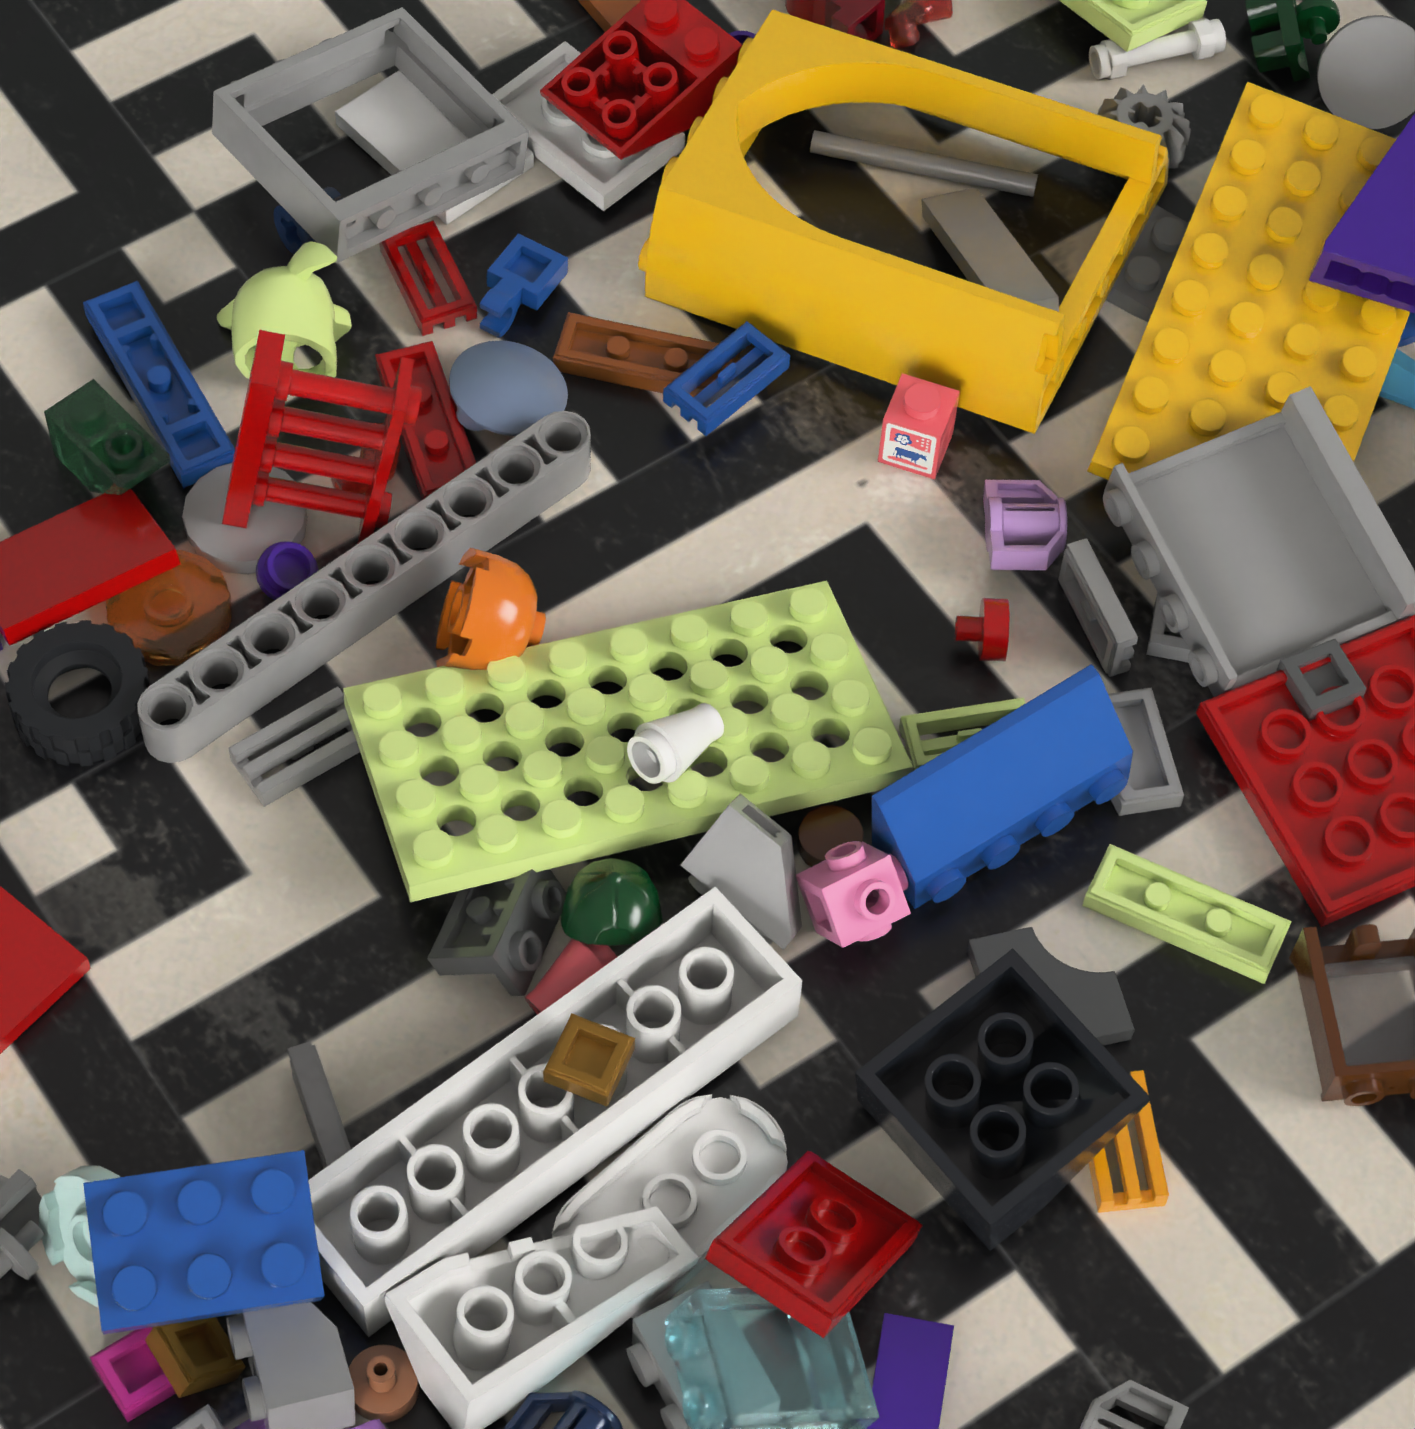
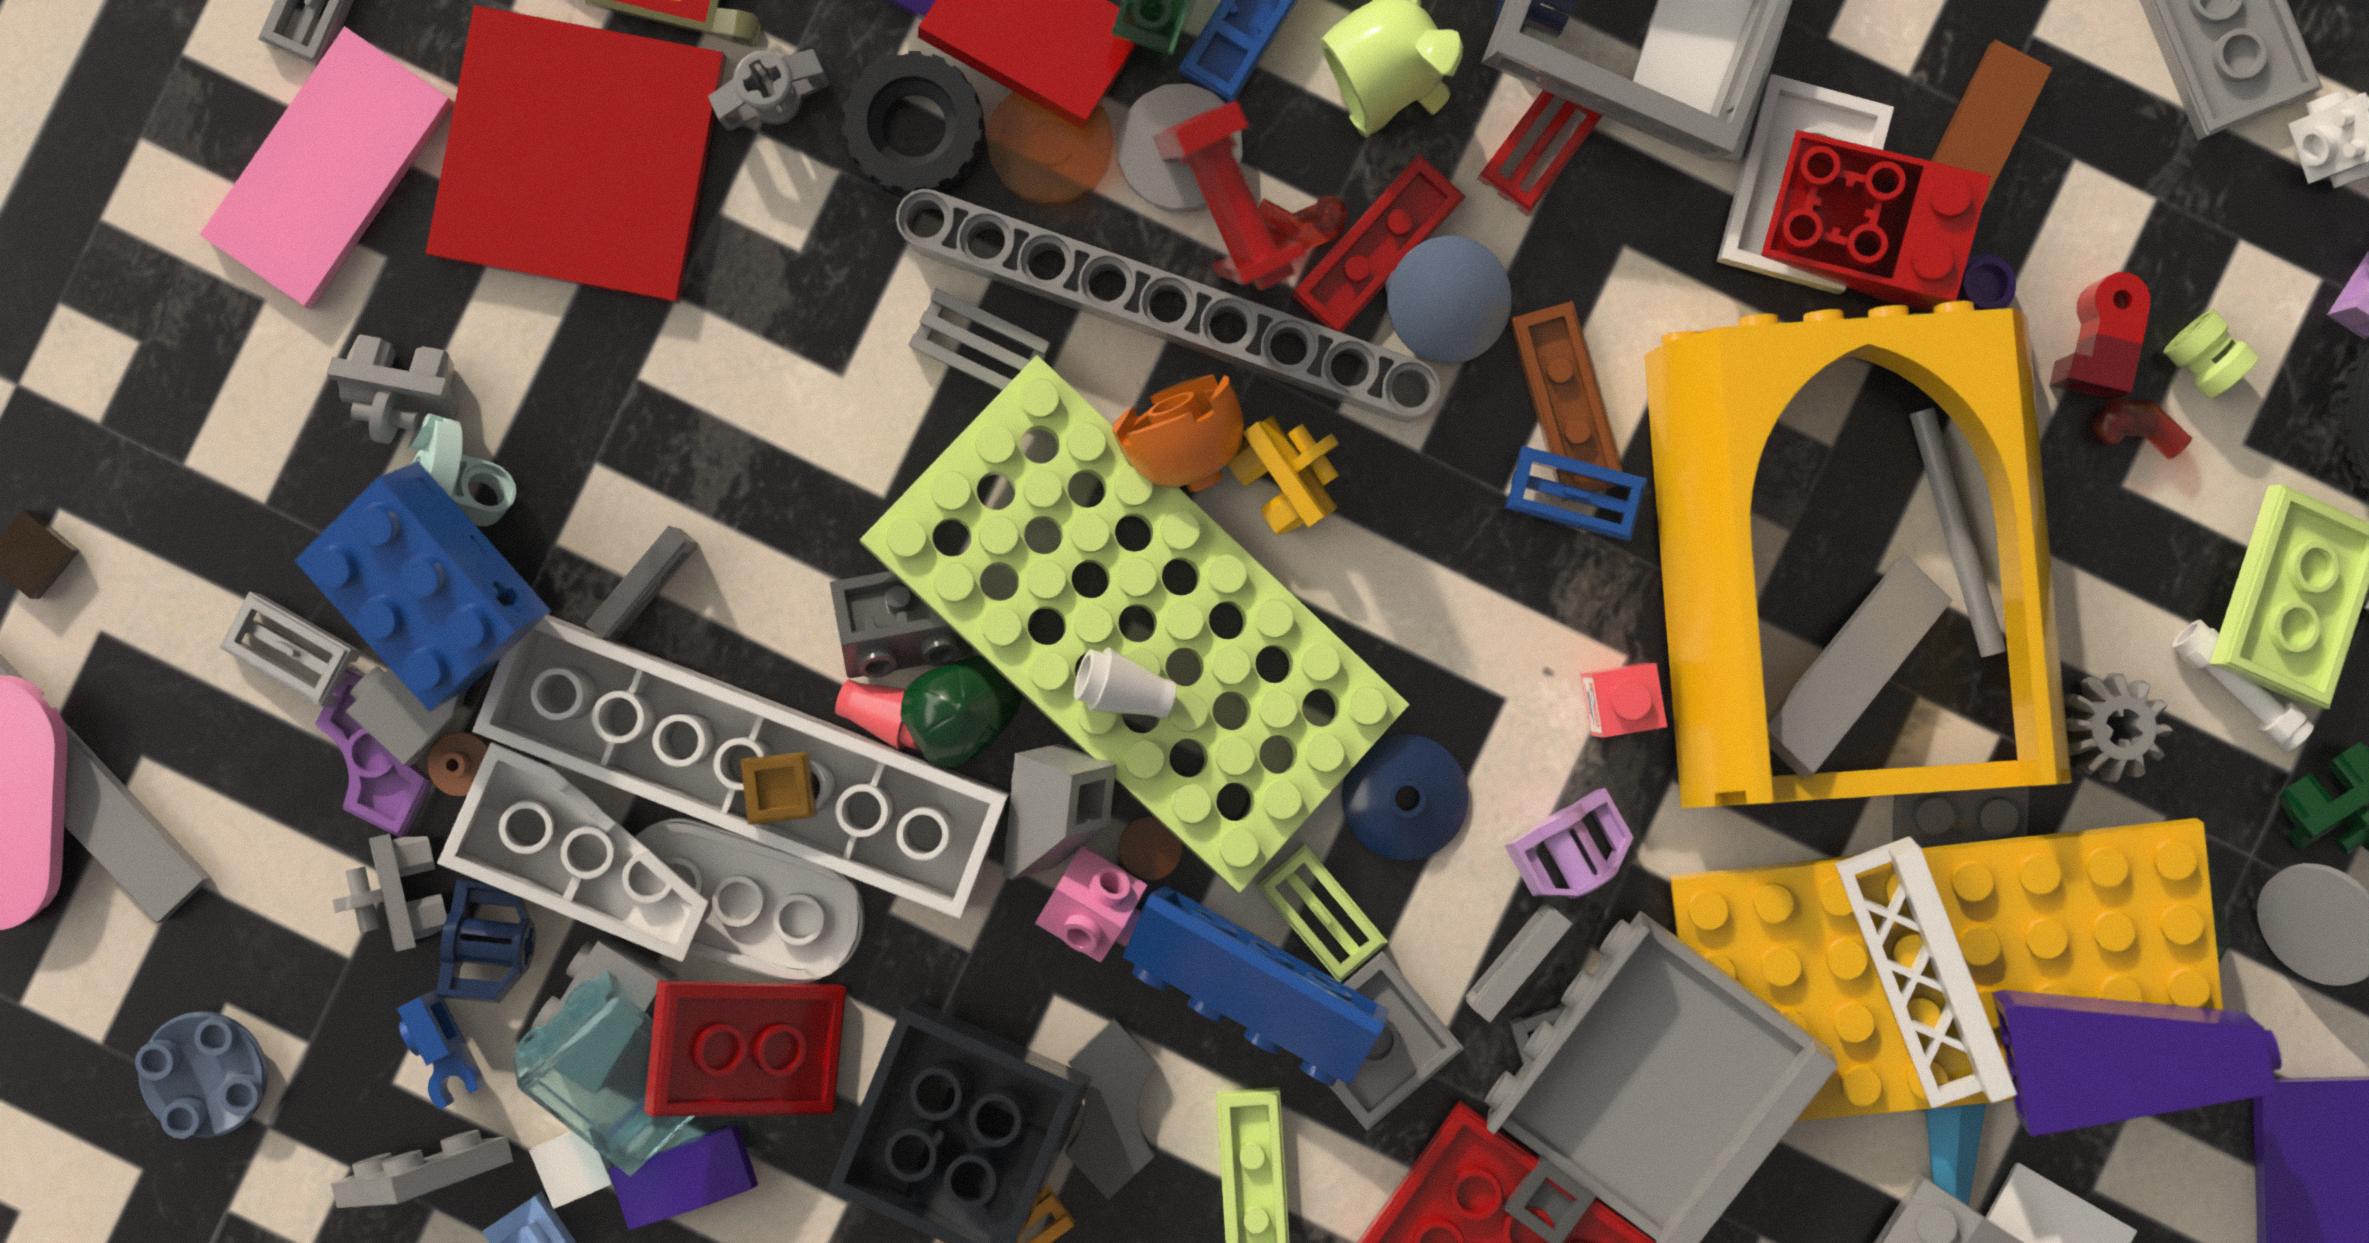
camera: 60 degrees right, 30 degrees up
dark purple plate [256,541,319,600] -> none
blue plate [480,233,568,338] -> none
red tile [955,598,1010,662] -> none
none -> yellow hips [1227,415,1339,536]
none -> dark blue dish [1341,734,1468,860]
none -> white fence [1835,836,2017,1108]

